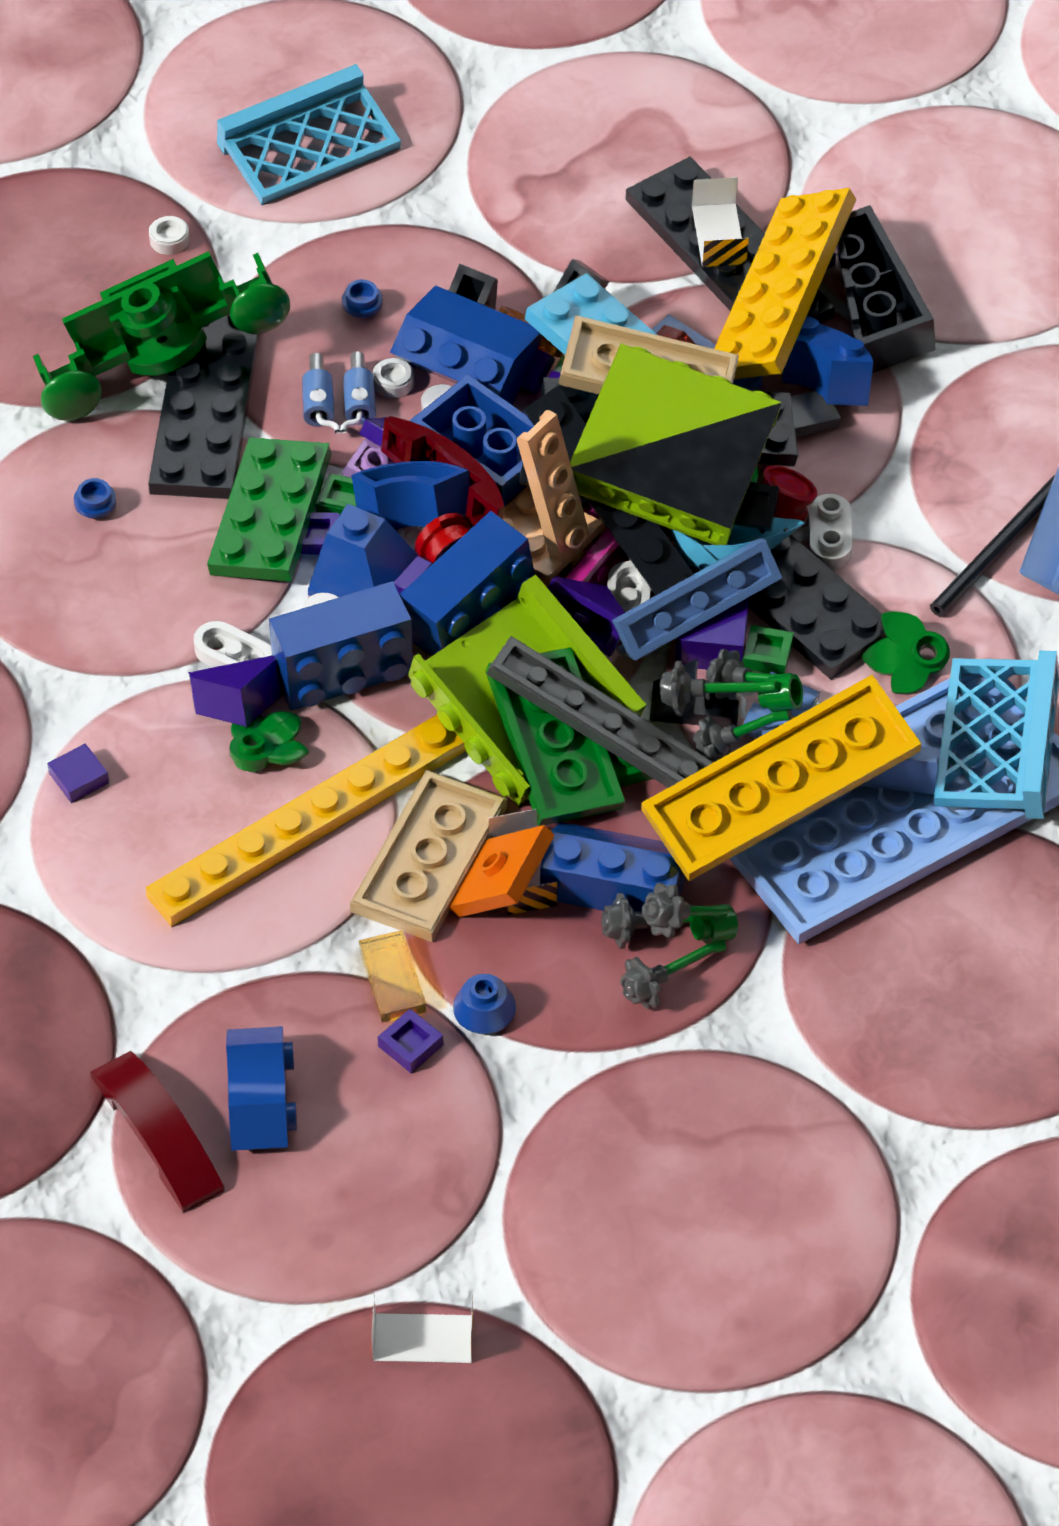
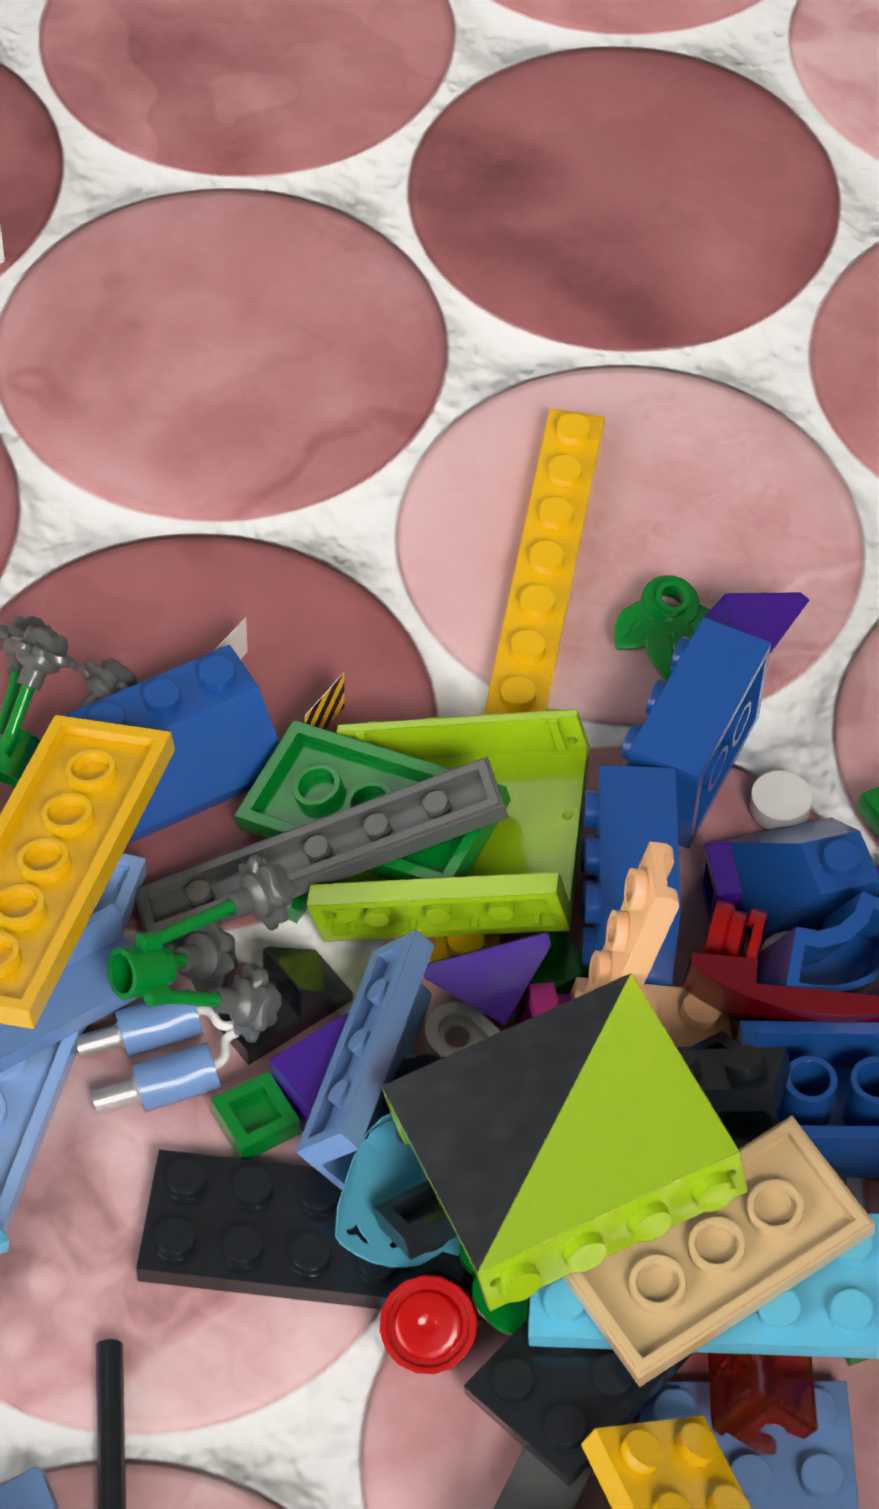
camera: 135 degrees right, 0 degrees up
dark purple tile [47,743,109,803] -> none
dark red slope [90,1051,225,1213] -> none
white plate [194,621,272,667] -> none
blue brick [226,1026,297,1151] -> none
tan tile [350,770,507,942] -> none
clear yellow tile [358,930,427,1023] -> none
dark purple tile [378,1009,444,1073] -> none
orange plate [448,825,554,917] -> none
blue cone [453,974,516,1034] -> none
white plate [808,494,852,570] -> none
green plate [862,611,950,694] -> none

